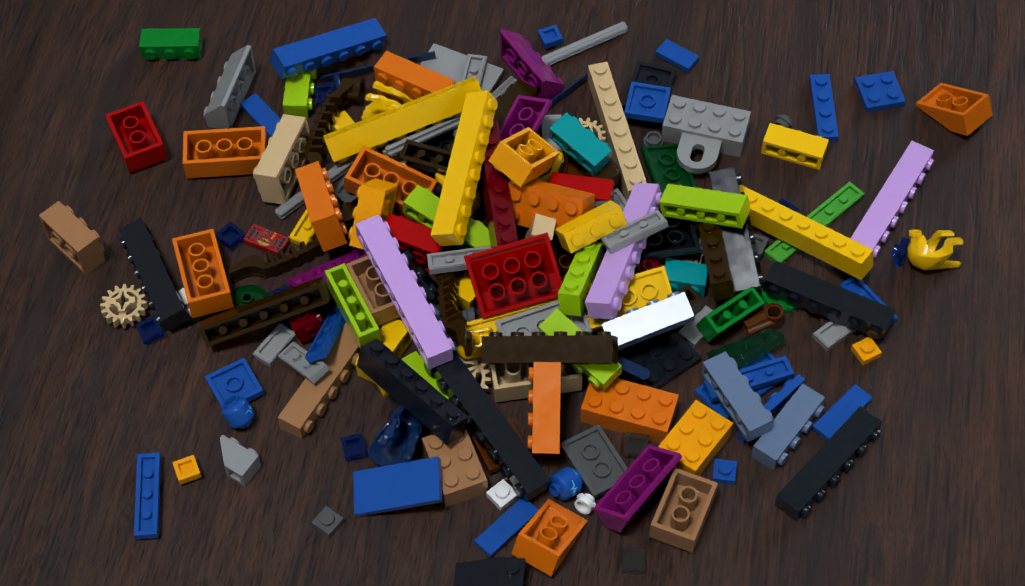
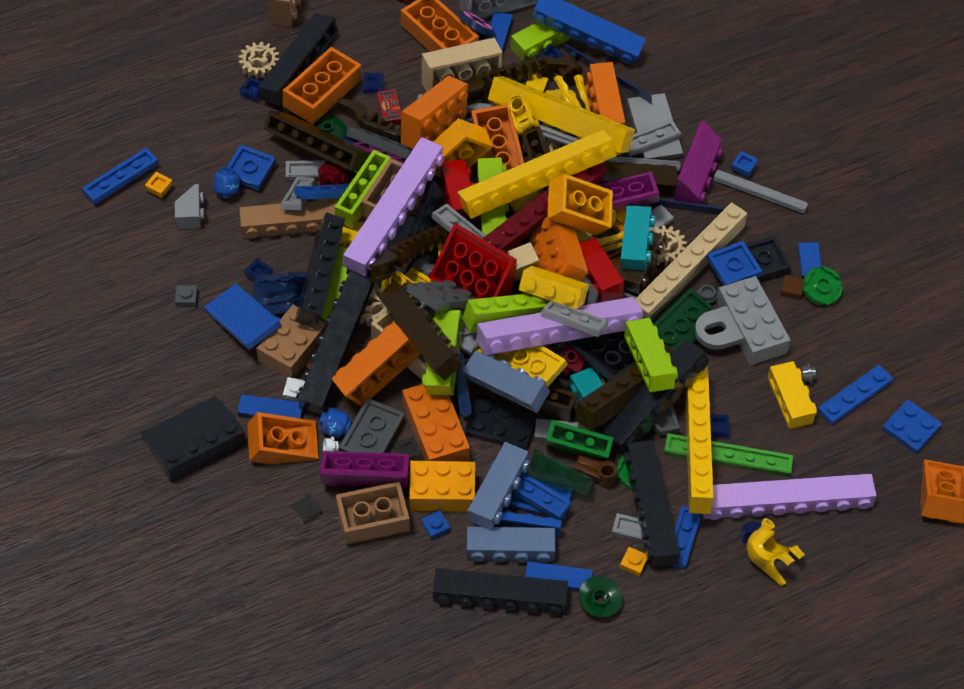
camera: 50 degrees right, 0 degrees up
none -> dark grey beam [346,125,413,159]
none -> dark grey plate [406,280,475,311]
none -> dark blue tile [458,10,494,36]
none -> yellow piece [508,95,539,135]
none -> dark green dish [579,576,623,618]
none -> reddish brown tile [781,275,803,299]
none -> green tile [802,266,843,306]

